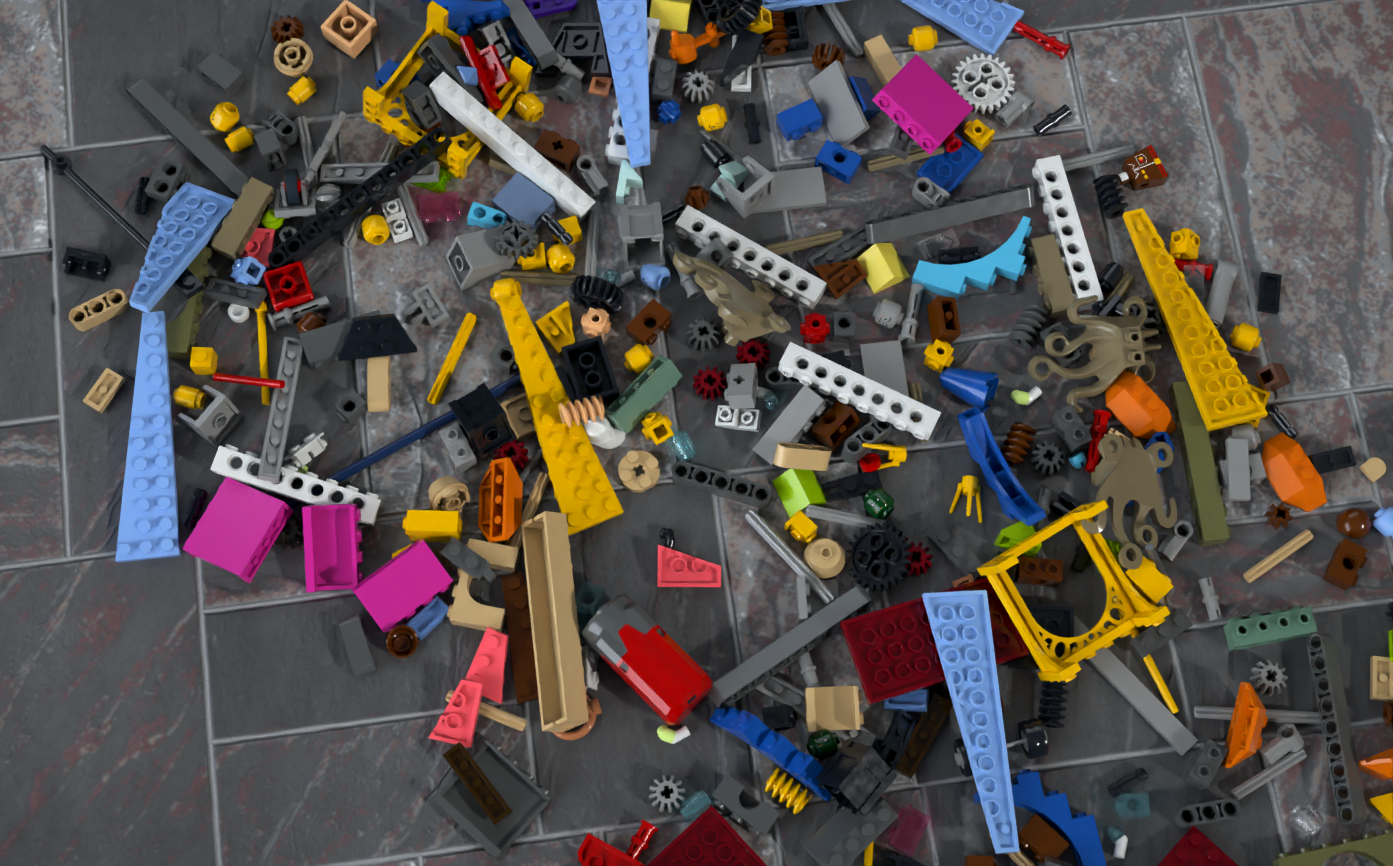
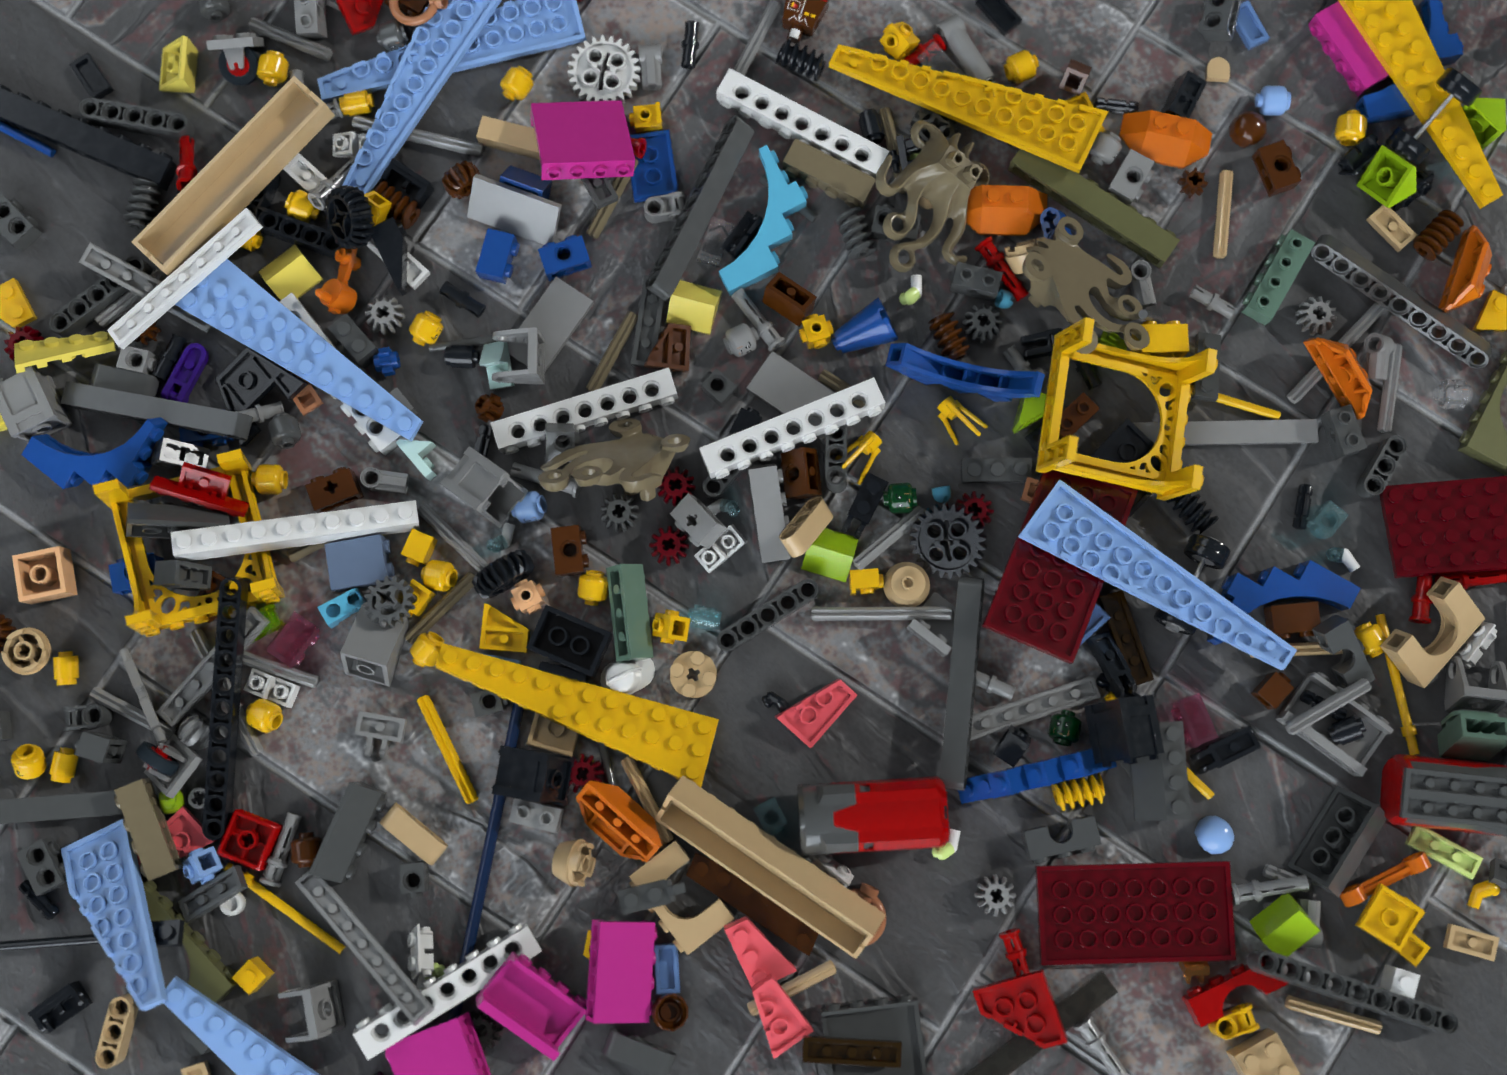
camera: 45 degrees left, 10 degrees up
yellow brick [173,385,206,410] -> none
red bar [213,373,285,389] -> none
black wing [337,313,418,361] -> none
yellow brick [403,510,462,542] -> none
medium blue slope [456,66,478,86] -> none
black axle [541,212,573,246] -> none
light nougat piece [559,395,605,428] -> none
clear light blue brick [679,789,713,821] -> none
red brick [800,313,830,344] -> none
tan panel [804,686,864,732] -> none
red tile [859,453,881,472] -> none
light grey tile [1225,438,1251,501] -> none
none -> medium azure hinge [932,486,951,503]

